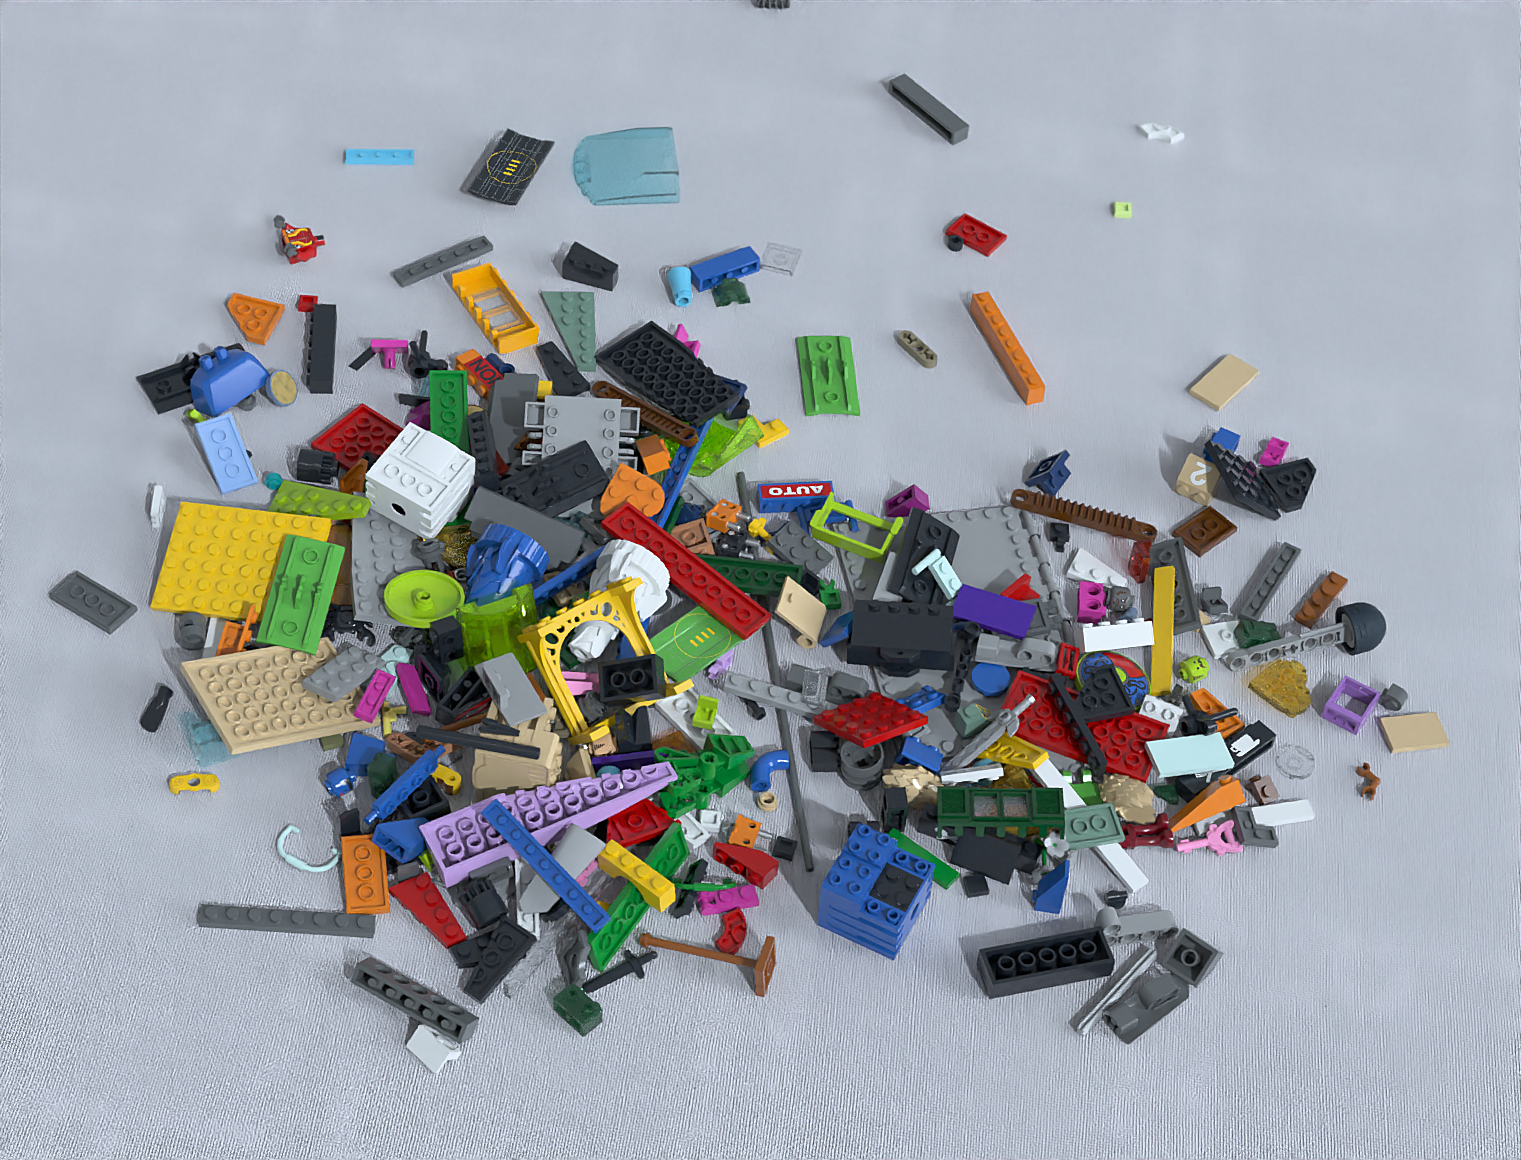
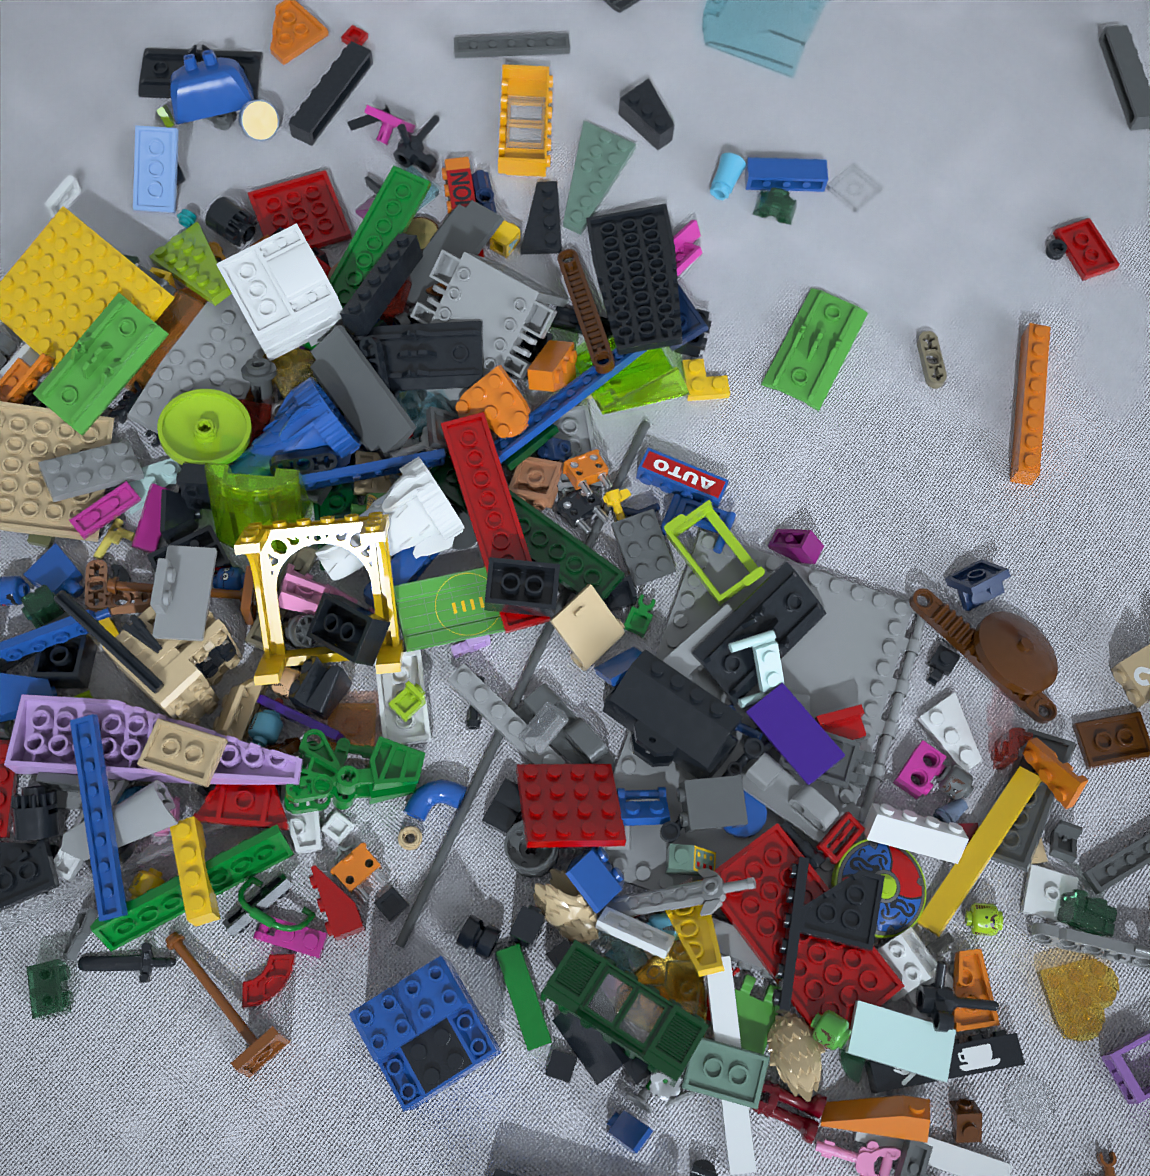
camera: 30 degrees right, 20 degrees up
none -> tan tile [137,718,228,787]
none -> black beam [269,447,337,478]
none -> black brick [484,557,560,617]
none -> dark grey panel [677,775,748,833]
none -> bright green head [811,1010,852,1050]
none -> reddish brown dish [974,611,1058,695]
none -> orange wing [1022,737,1089,809]

